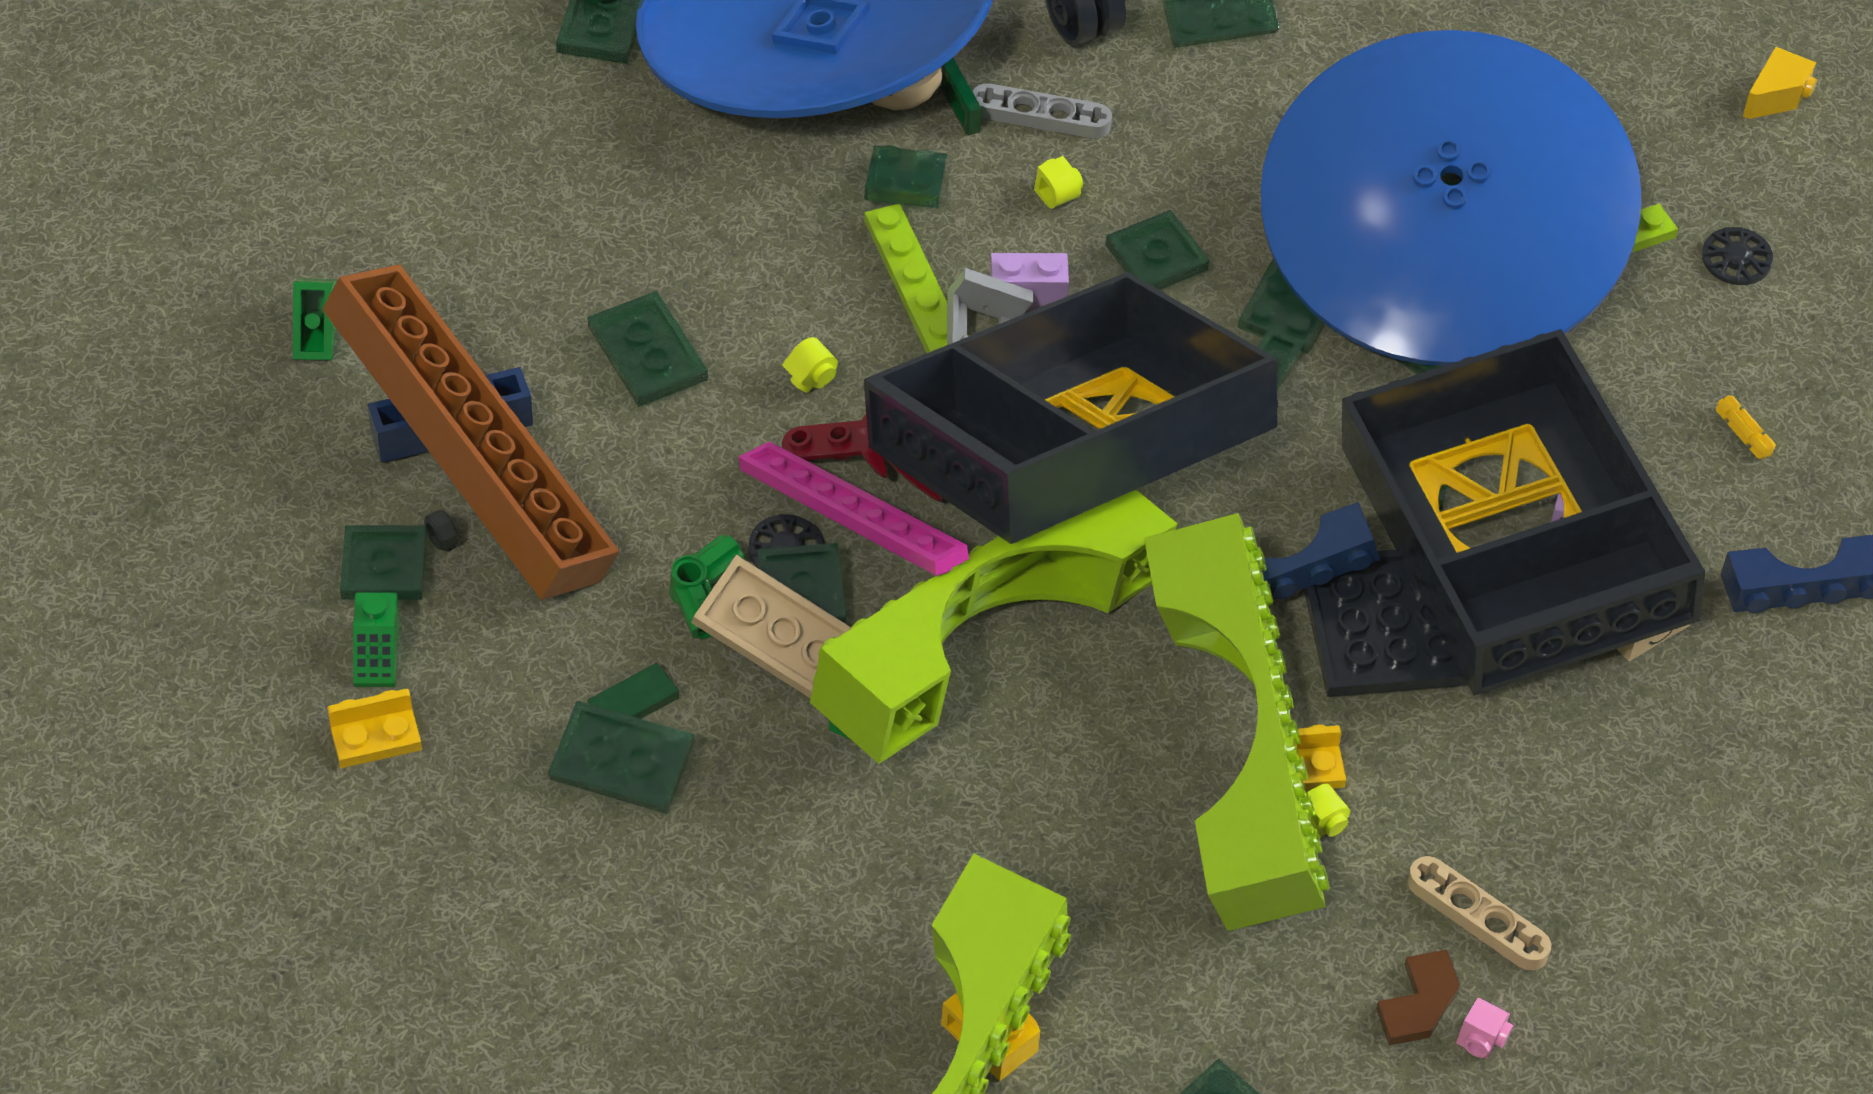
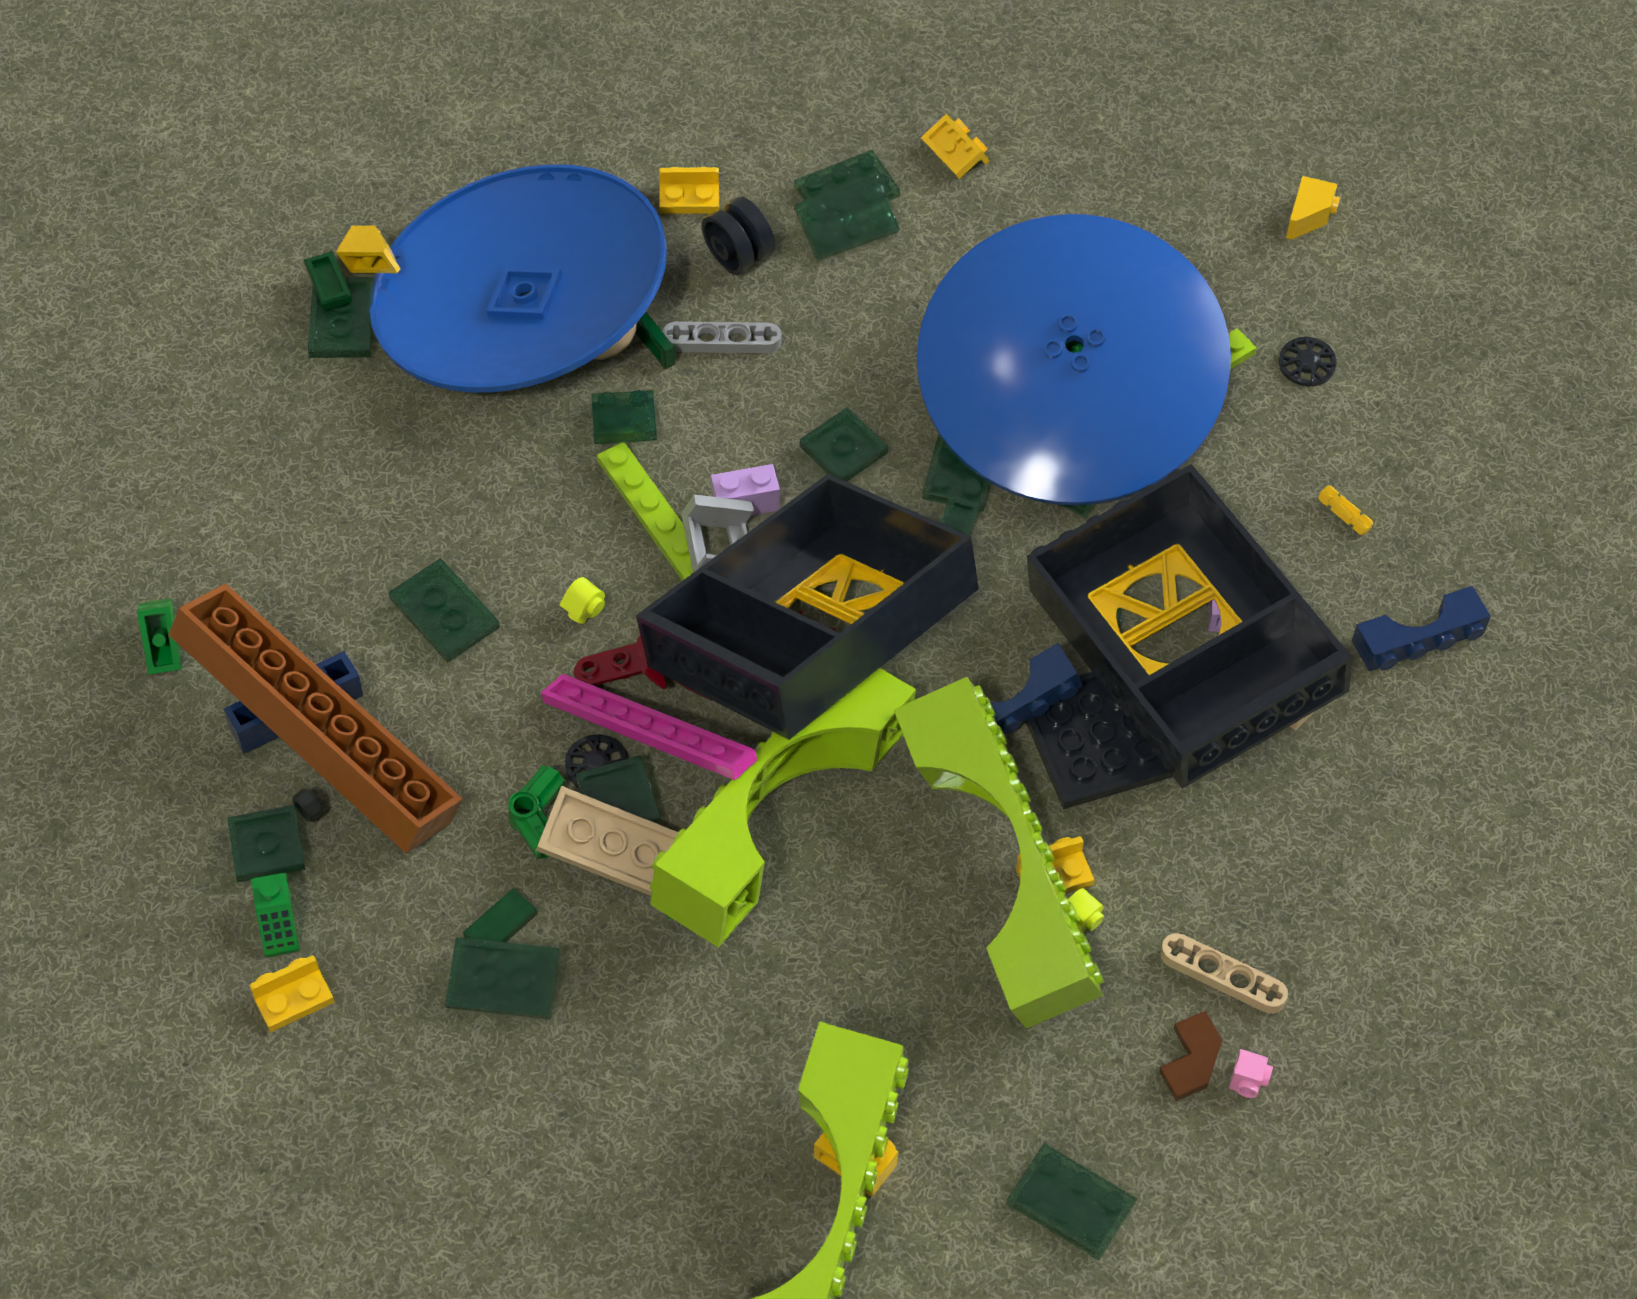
camera: 10 degrees left, 5 degrees up
neon yellow plate [1034,156,1083,209] -> none

